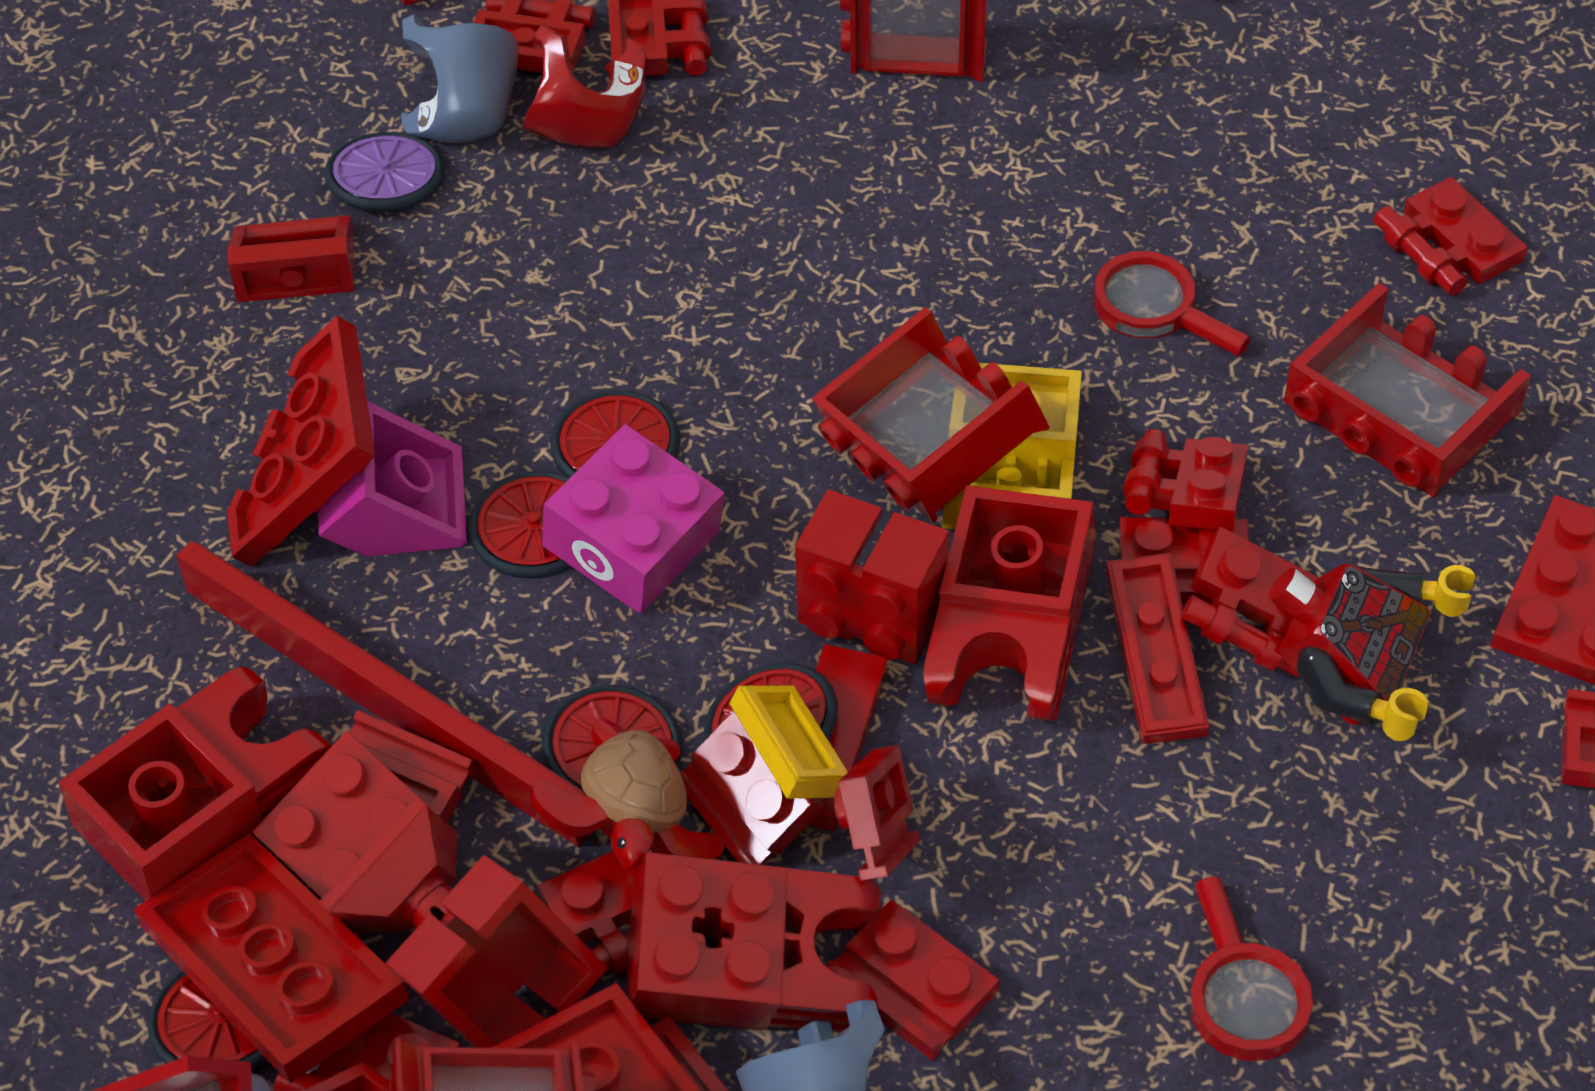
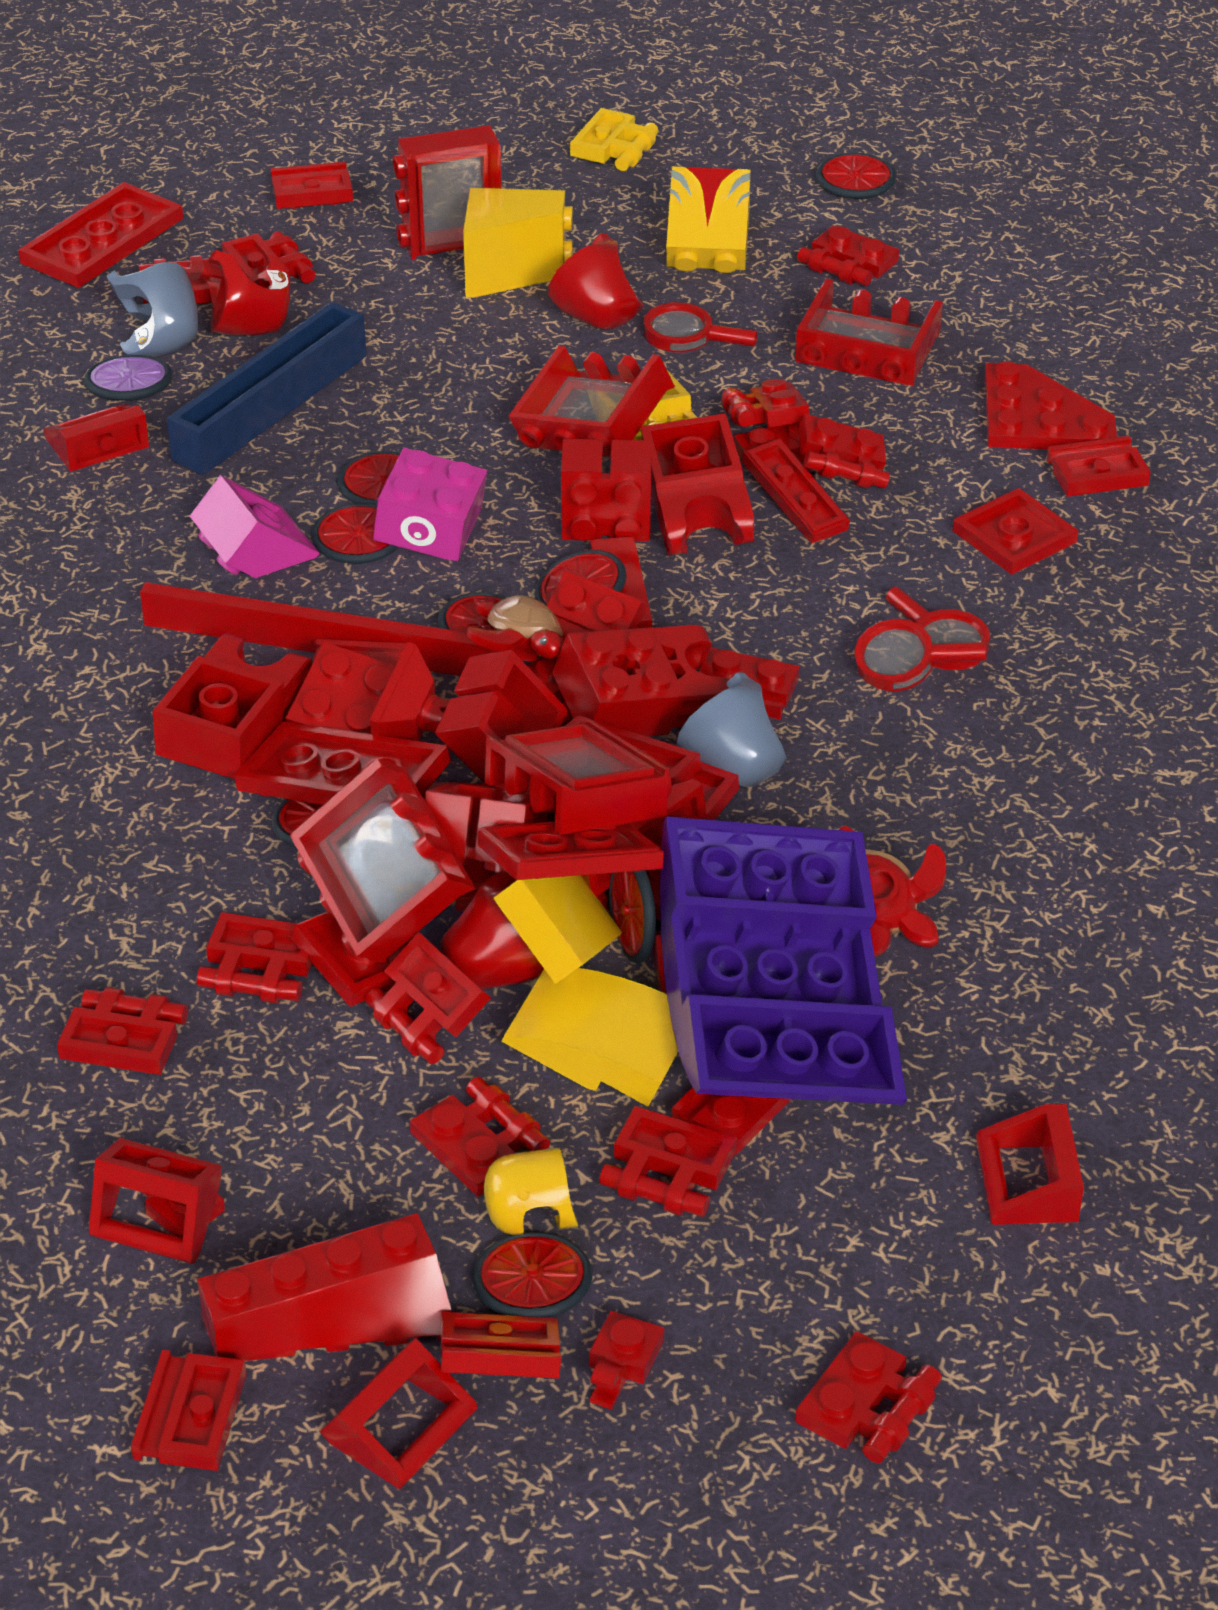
camera: 25 degrees left, 10 degrees down
red plate [227,316,375,567] -> none
yellow tile [729,686,848,799] -> none
red plate [835,745,920,880] -> none
torso [1269,564,1476,742] -> none
none -> dark blue brick [167,302,367,475]
none -> yellow slope [463,188,573,298]
none -> red piece [548,233,644,329]
none -> yellow slope [666,166,750,273]
none -> red wheel [816,152,896,199]
none -> piece [854,619,987,692]
none -> red tile [952,488,1079,575]

